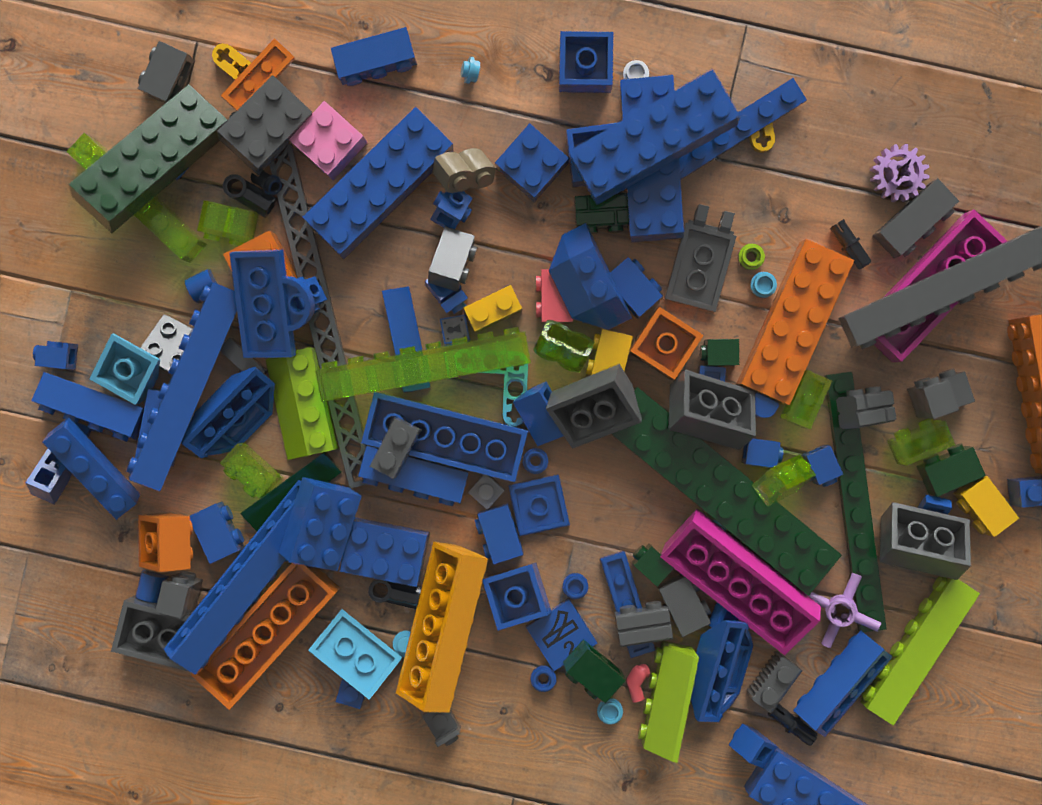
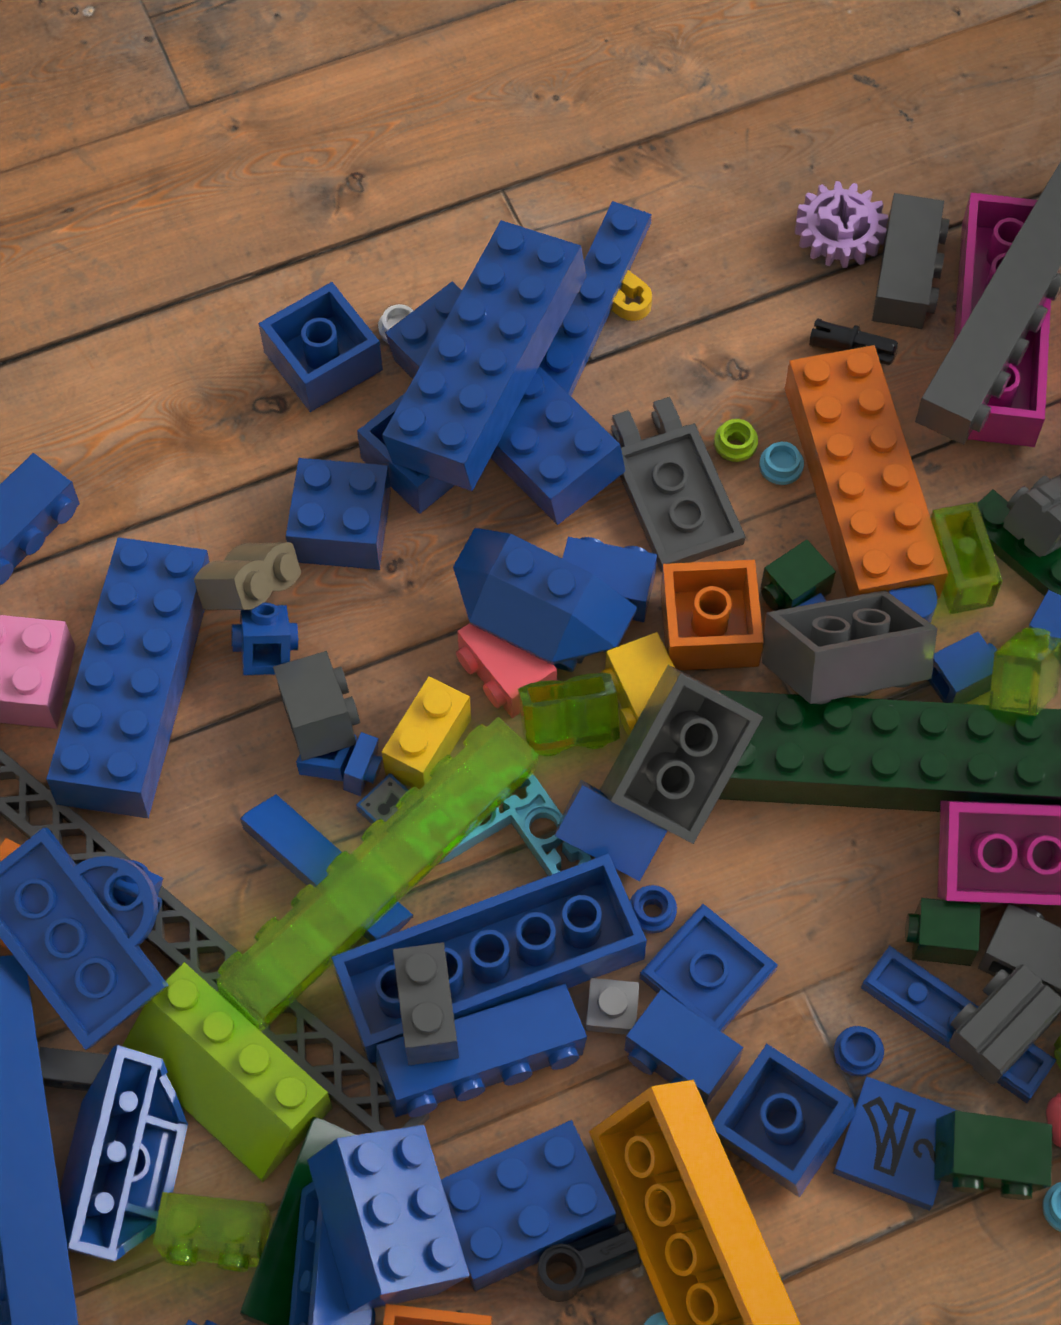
camera: 35 degrees left, 25 degrees down
medium azure plate [461,57,480,84] -> none
blue plate [531,665,556,692] -> none
dark green brick [574,193,629,234] -> none

